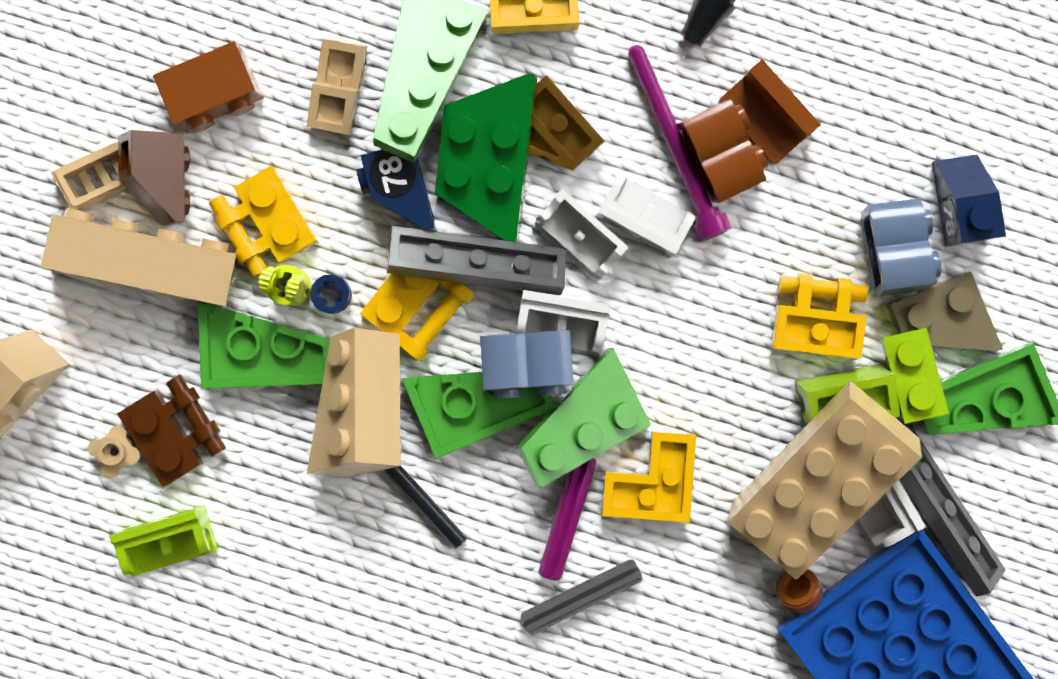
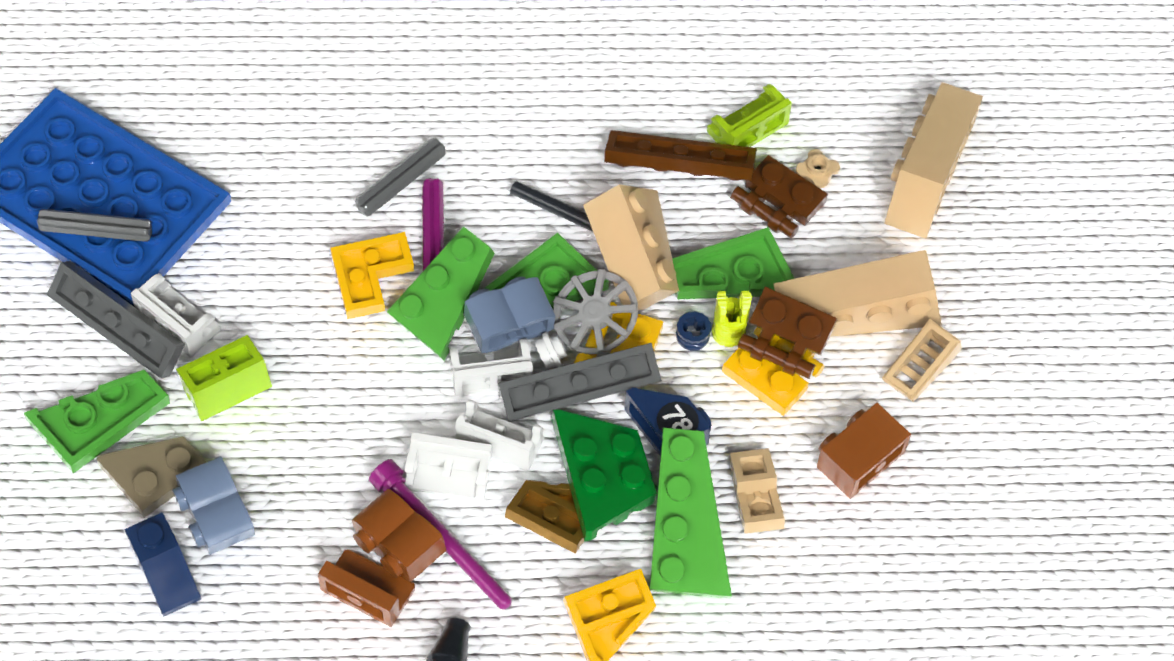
camera: 160 degrees right, 30 degrees down
slope [118,130,190,226] -> none
tan brick [728,381,922,580] -> none
yellow plate [771,273,868,359] -> none
dark orange tile [776,569,823,614] -> none
lime plate [880,328,949,424] -> none
none -> axle [37,209,152,242]
none -> white plate [534,331,567,369]
none -> light grey wheel [553,269,638,354]
none -> reddish brown plate [604,130,757,181]
none -> reddish brown plate [738,287,838,379]

